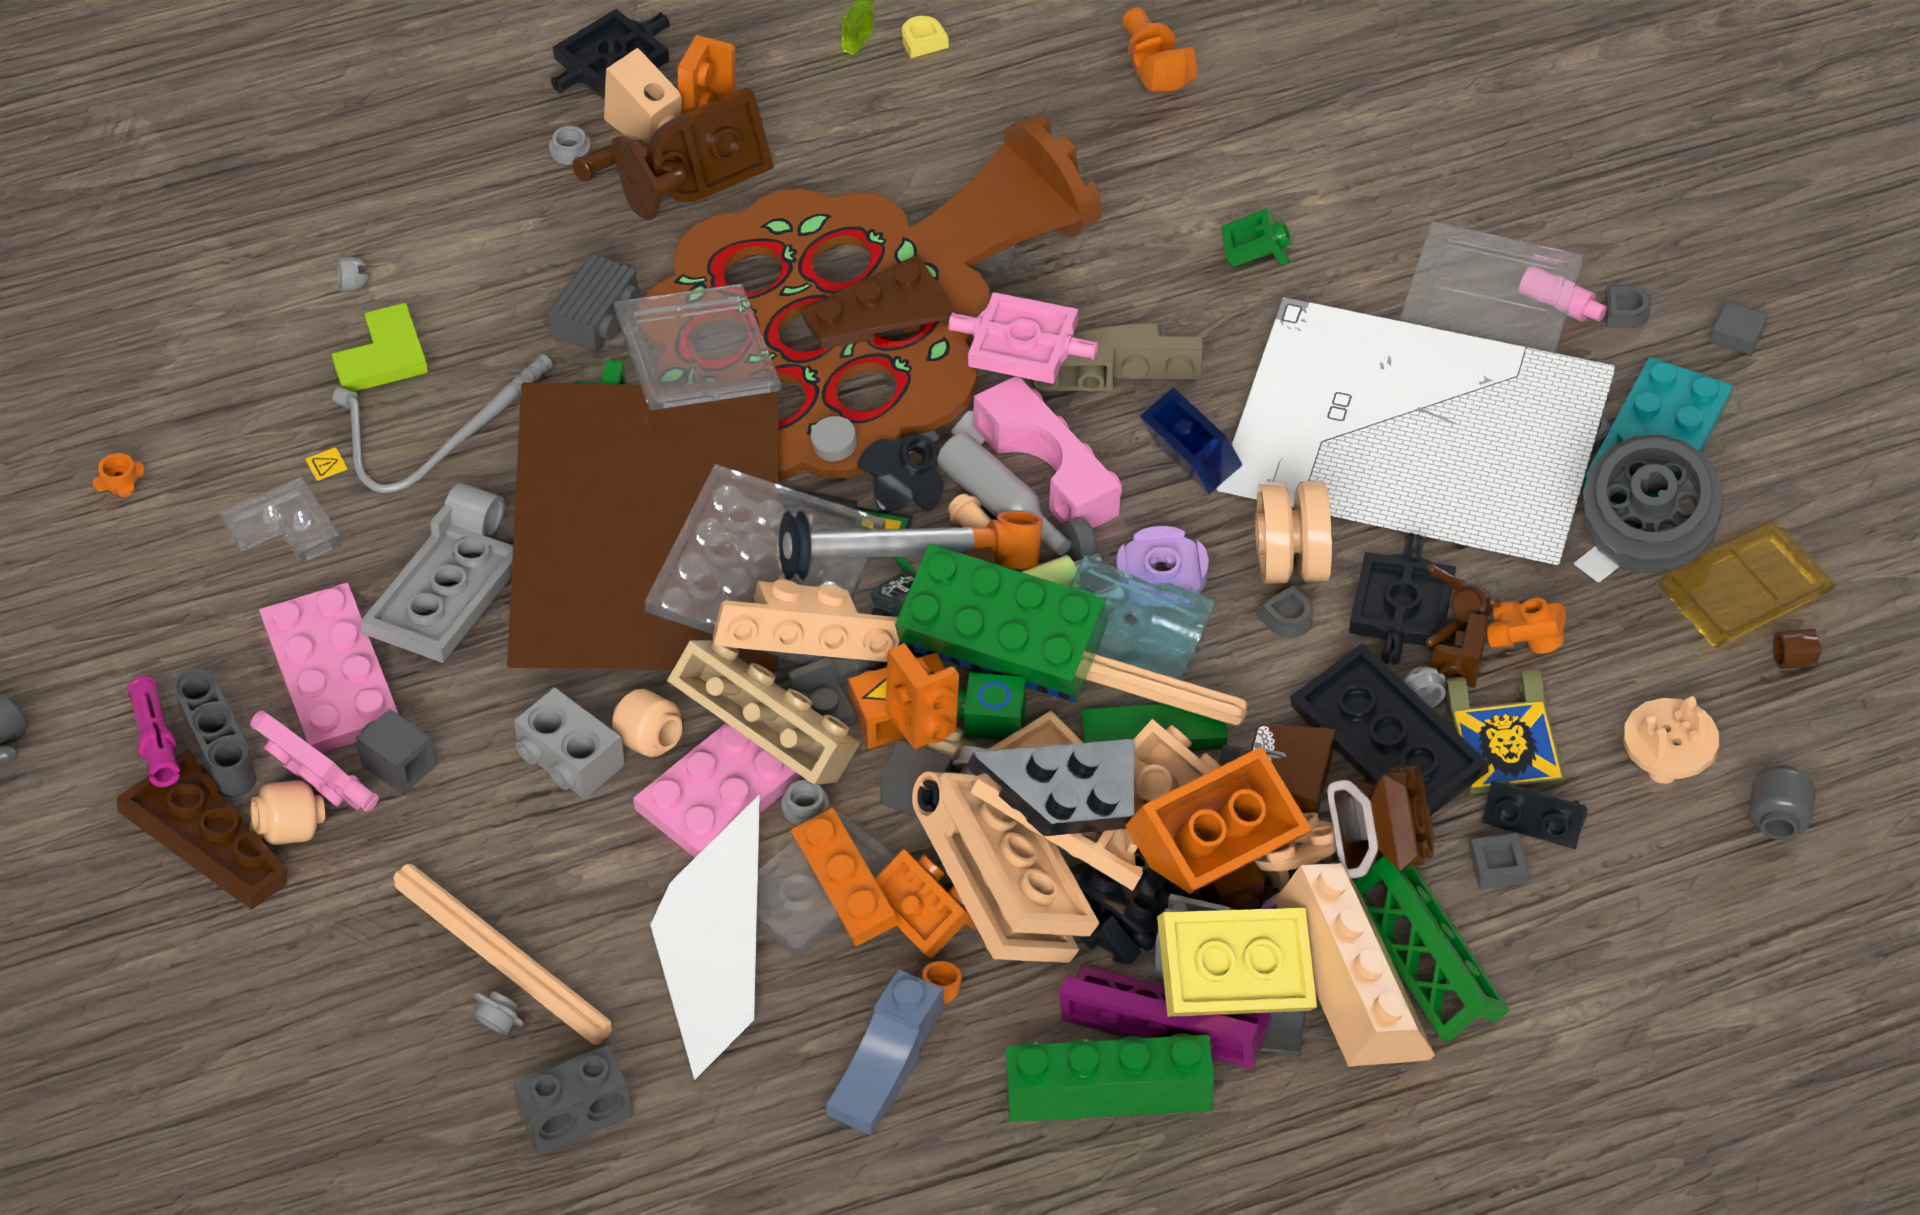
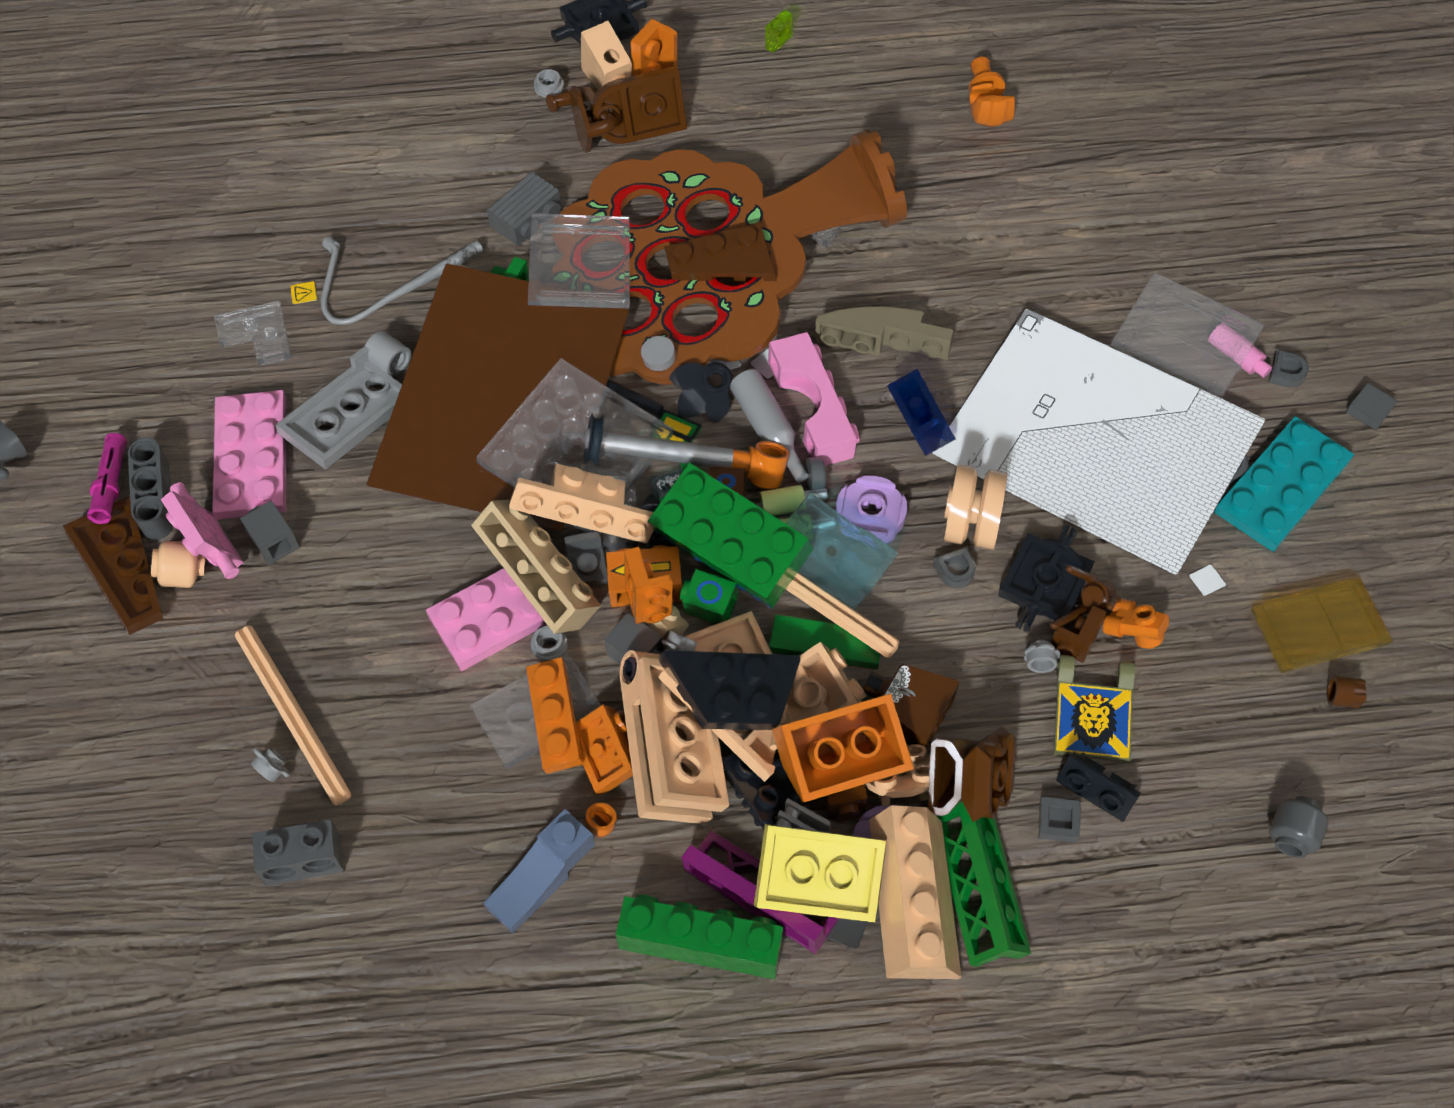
camera: 15 degrees right, 10 degrees up
orange plate [92,453,145,497] -> none
lime tile [331,303,428,392] -> none
light grey hinge [337,257,369,292] -> none
light grey brick [513,687,625,800] -> none
light nougat head [612,689,683,757] -> none
white sticker [650,794,760,1080] -> none
light yellow tile [902,16,949,58] -> none
bright pink plate [948,292,1099,384] -> none
light nougat pin [948,494,991,528] -> none
black tile [1078,915,1142,964] -> none
green bracket [1221,208,1292,268] -> none
black plate [1290,643,1489,816] -> none
dark grey wheel [1583,434,1723,574] -> none
light nougat plate [1622,696,1719,784] -> none

